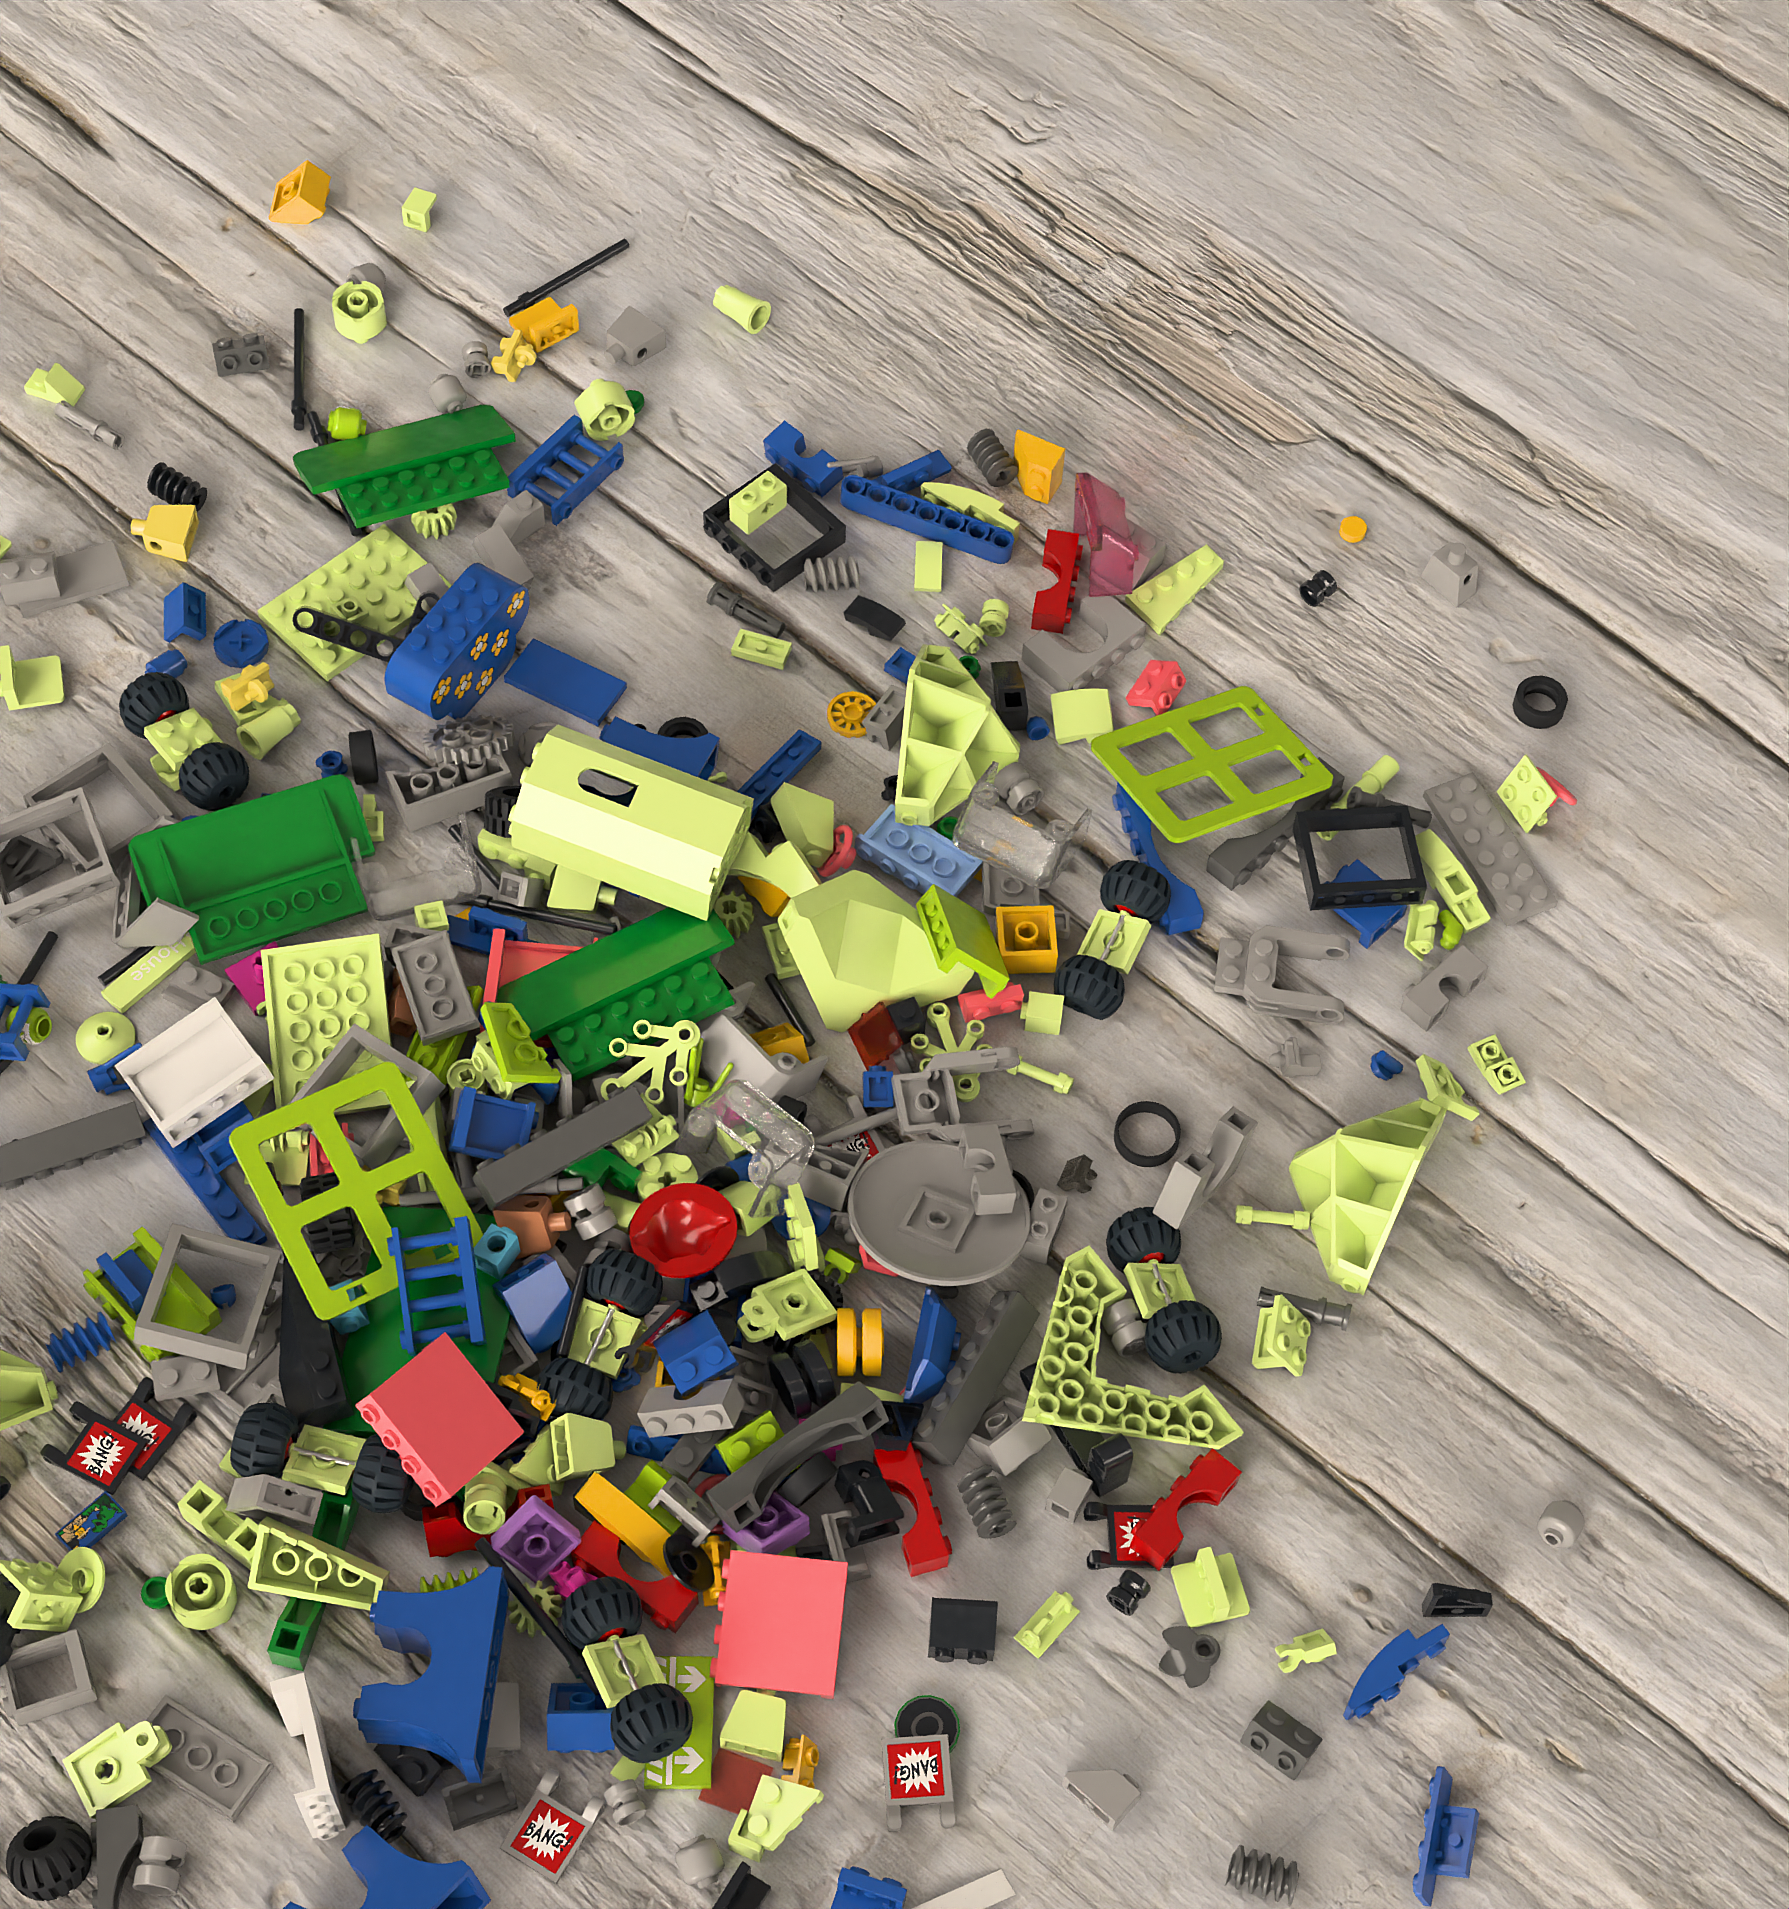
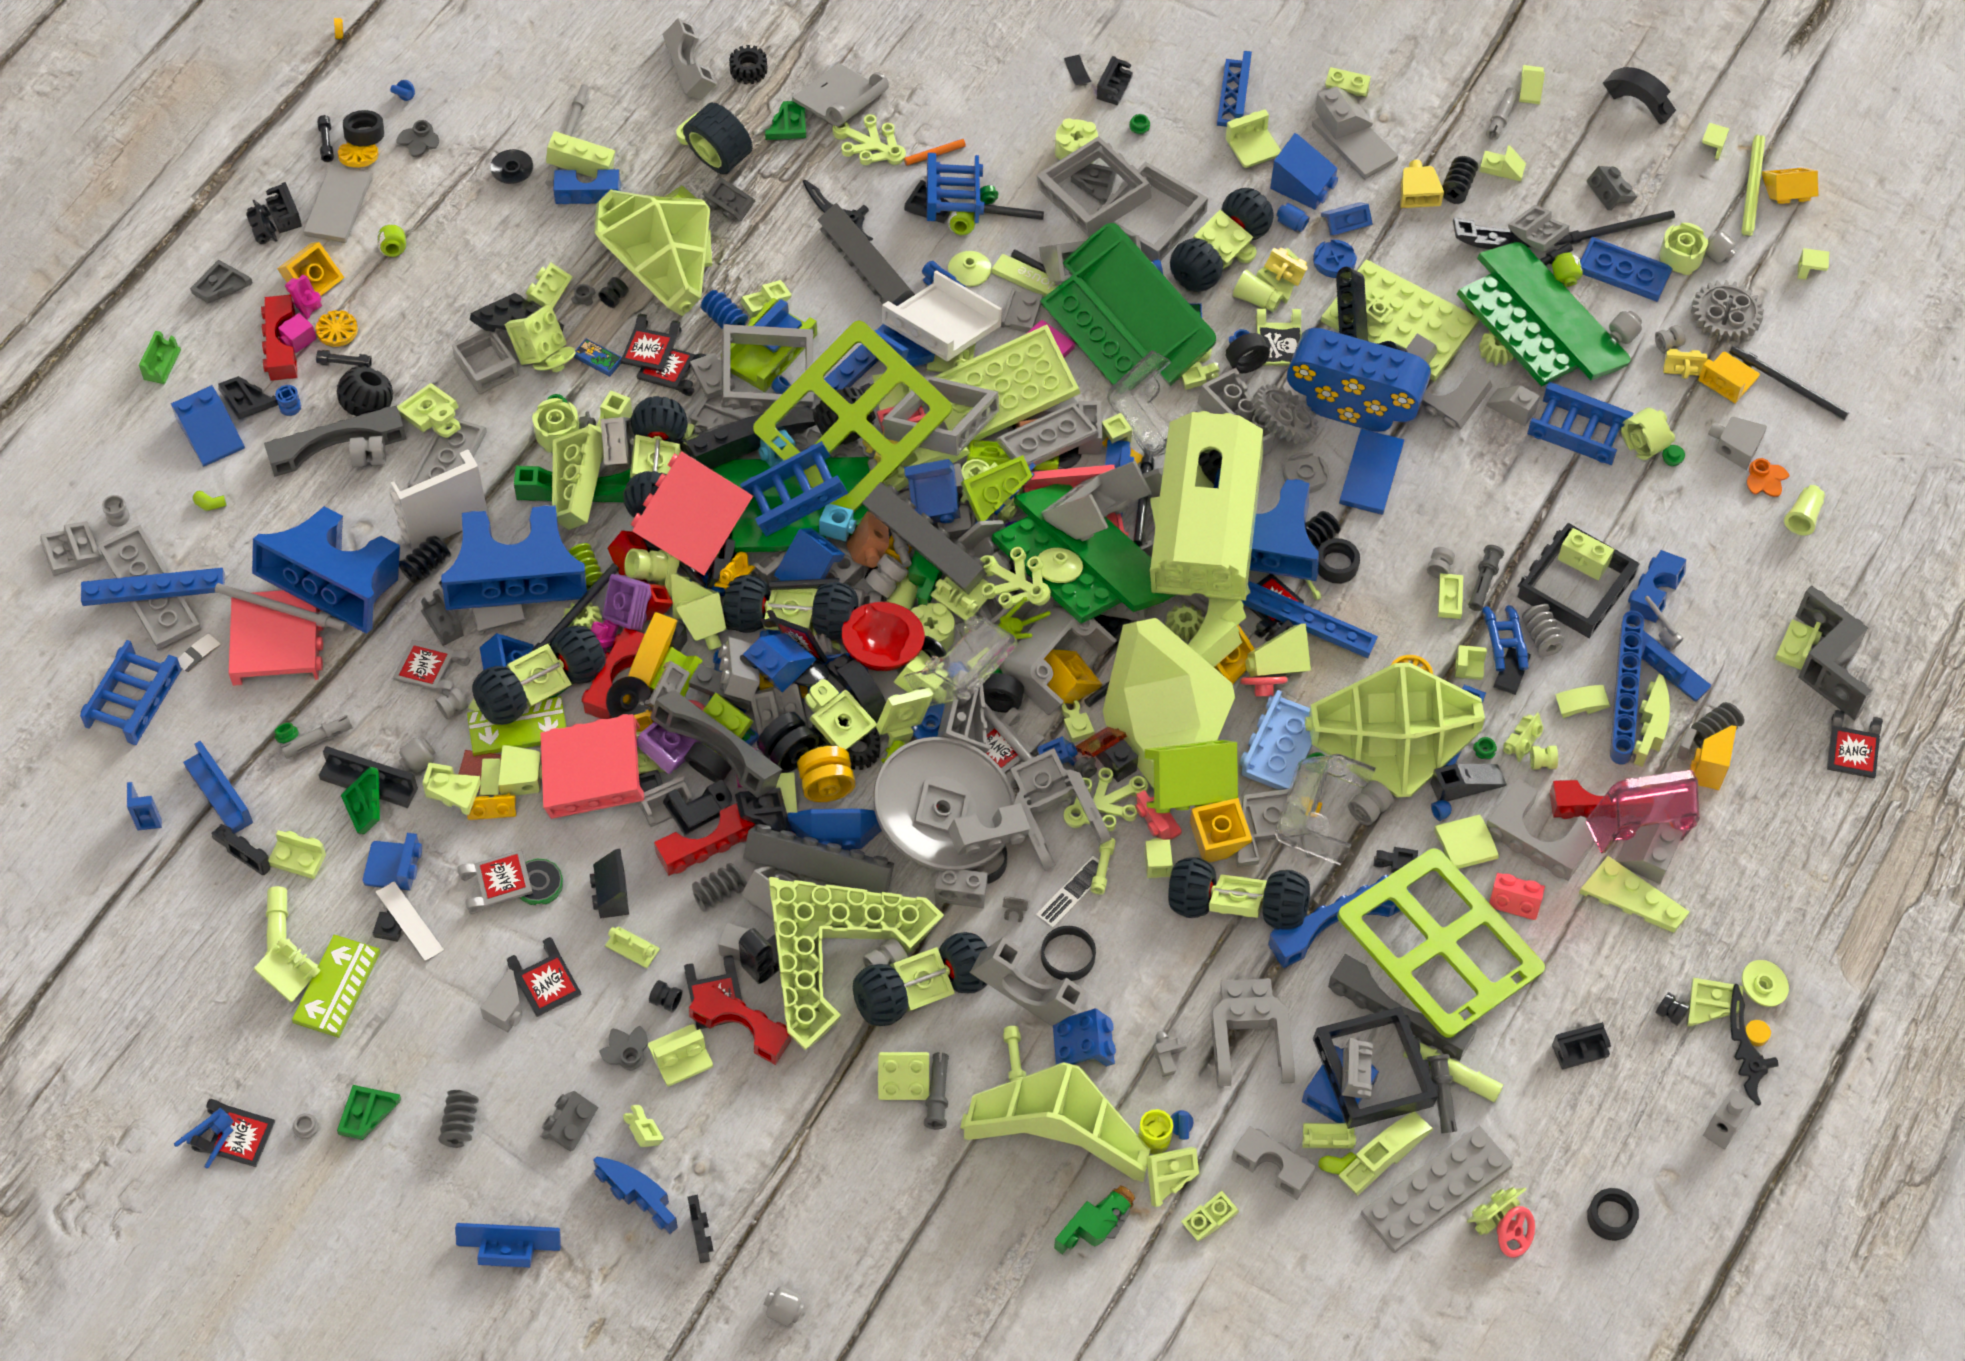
camera: 80 degrees right, 0 degrees up
none -> yellowish green sticker [480,759,501,795]
none -> flag [507,937,582,1017]
none -> dark grey plate [579,411,596,429]
none -> yellowish green slope [741,280,792,318]
none -> yellowish green dish [1036,548,1083,583]
none -> sticker [1036,856,1110,927]
none -> light grey windscreen [1041,461,1151,541]
none -> blue bracket [1053,1008,1116,1067]
none -> green plate [1054,1185,1135,1255]
none -> yellowish green plate [1062,700,1095,743]
none -> neon yellow wheel [1138,1109,1173,1154]
none -> flag [1256,309,1301,366]
none -> blue slope [1270,133,1338,210]
none -> light grey hinge [1342,1038,1373,1100]
none -> black plate [1373,847,1418,873]
none -> light grey wheel [1427,547,1455,579]
none -> black slope [1453,218,1532,249]
none -> yellowish green panel [1455,645,1487,680]
none -> yellowish green slope [1479,145,1526,182]
none -> blue piece [1482,605,1529,672]
none -> light grey slope [1508,205,1570,252]
none -> black hinge [1552,1022,1611,1070]
none -> blue tile [1580,237,1673,302]
none -> black arch [1603,67,1676,125]
none -> light grey tile [1676,728,1697,761]
none -> yellowish green wing [1687,977,1743,1026]
none -> light grey gear [1691,280,1764,343]
none -> yellowish green panel [1702,123,1729,160]
none -> black piece [1730,984,1779,1105]
none -> yellowish green axle [1741,134,1765,236]
none -> yellowish green dish [1741,960,1789,1007]
none -> orange plate [1747,458,1790,497]
none -> yellowish green bracket [1775,619,1822,670]
none -> dark grey bracket [1795,585,1872,721]
none -> flag [1827,710,1883,779]

